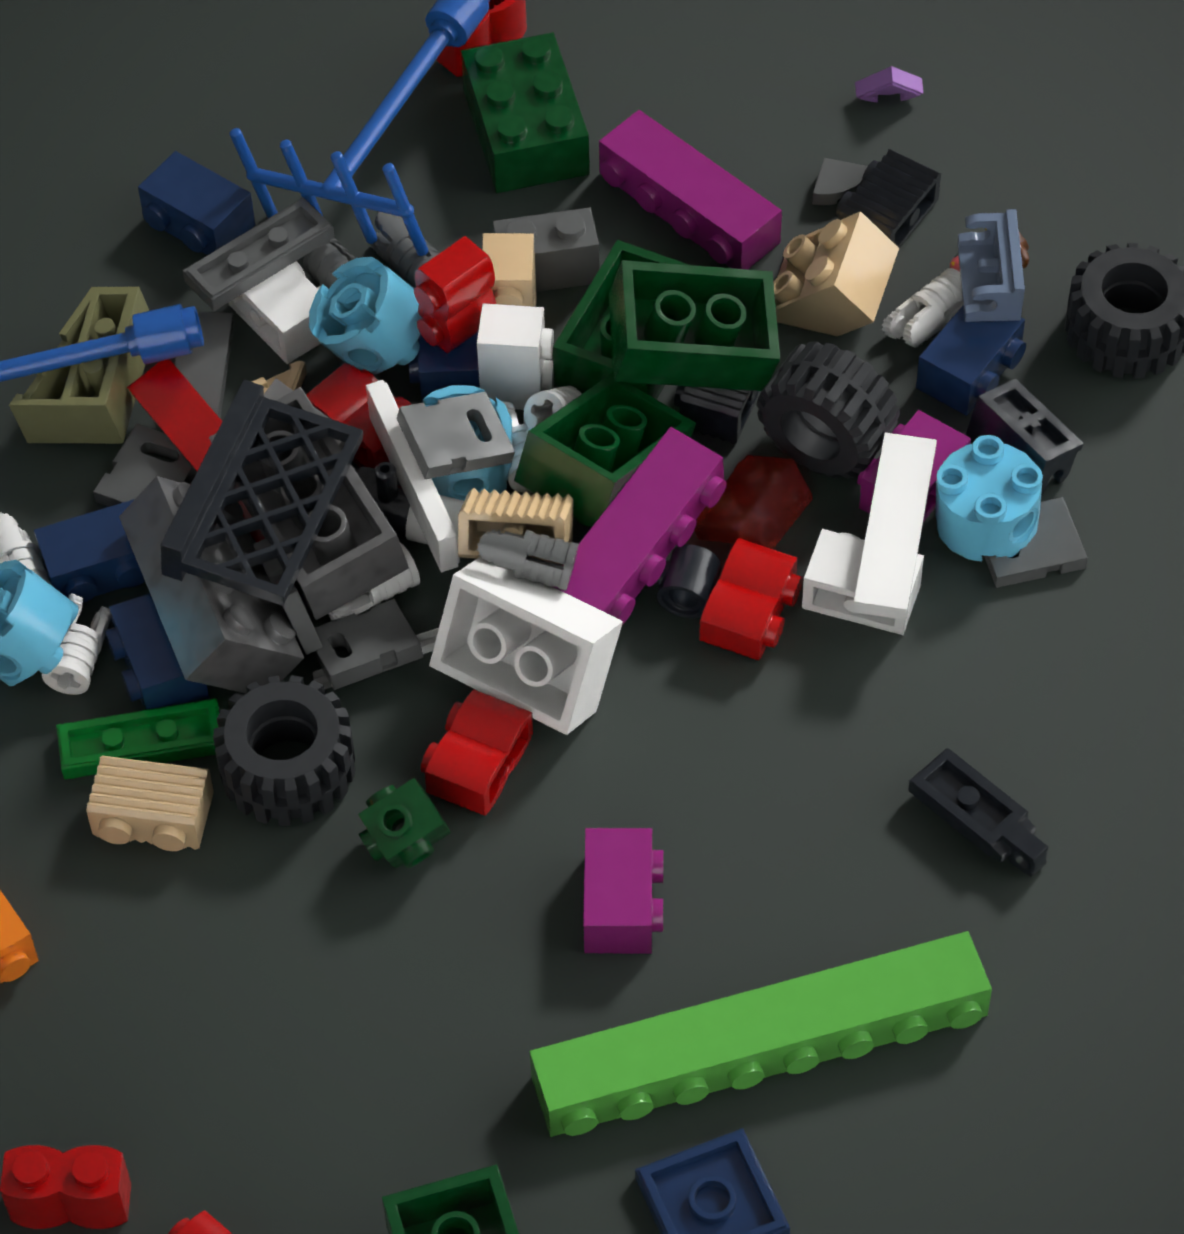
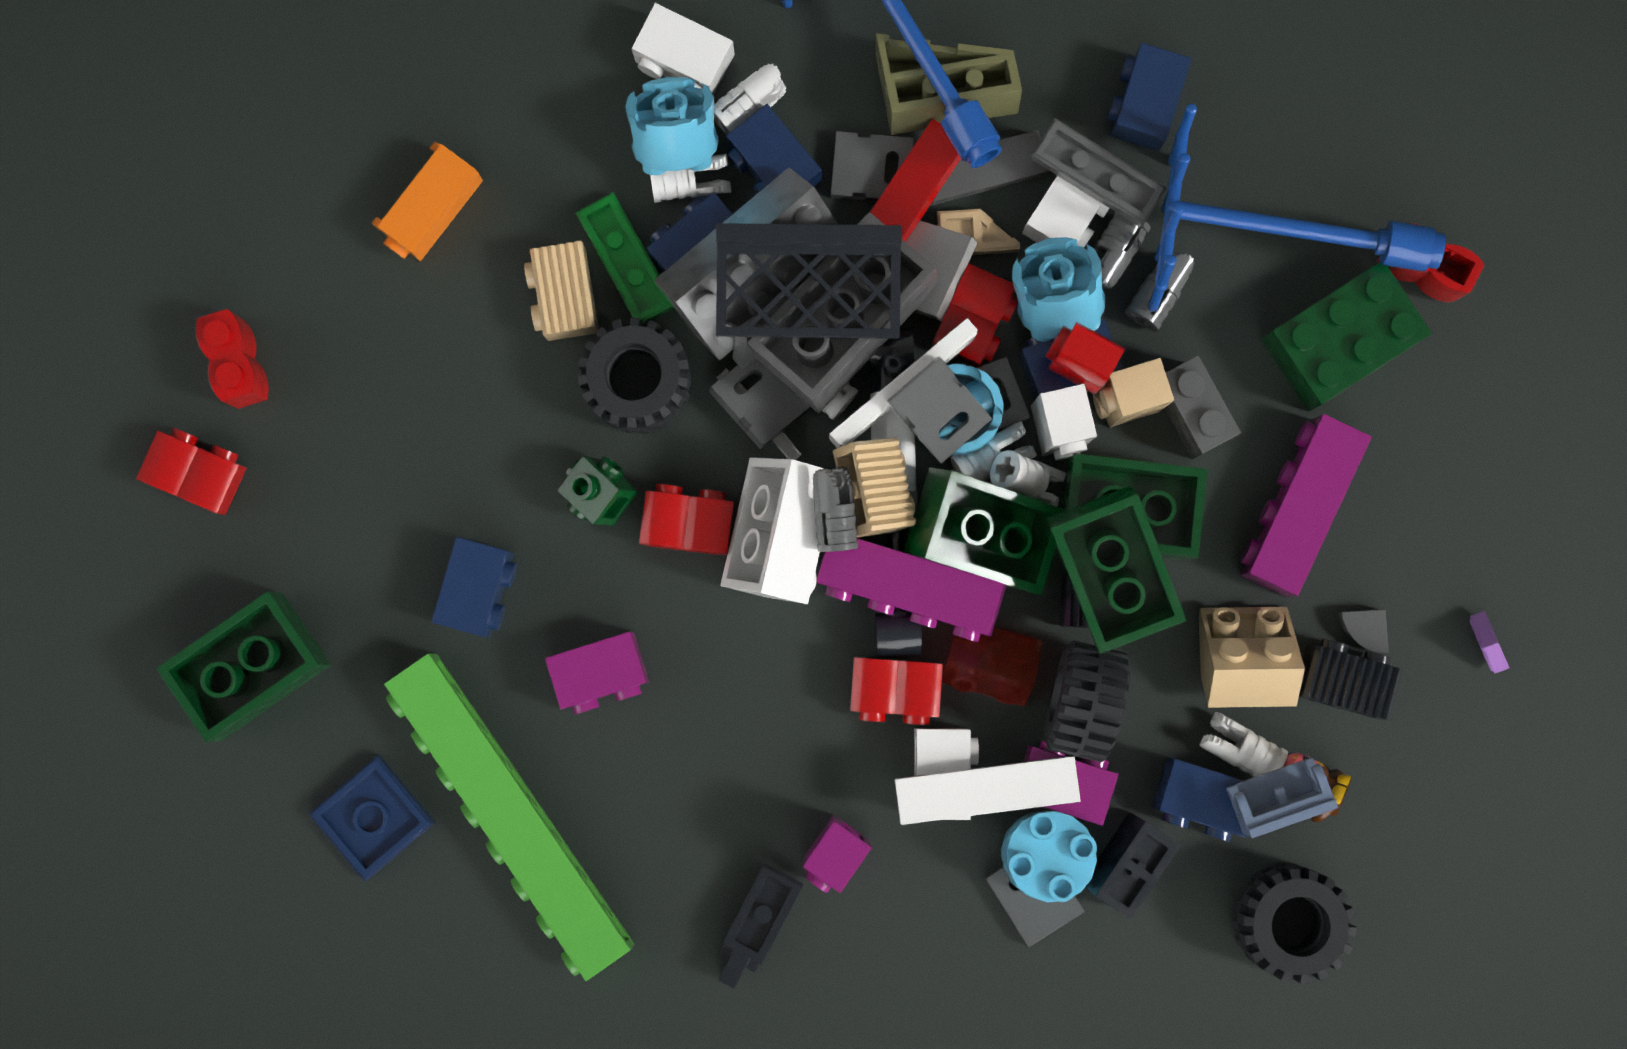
camera: 70 degrees right, 30 degrees up
none -> dark blue brick [431,537,517,637]
none -> magenta brick [803,814,872,893]

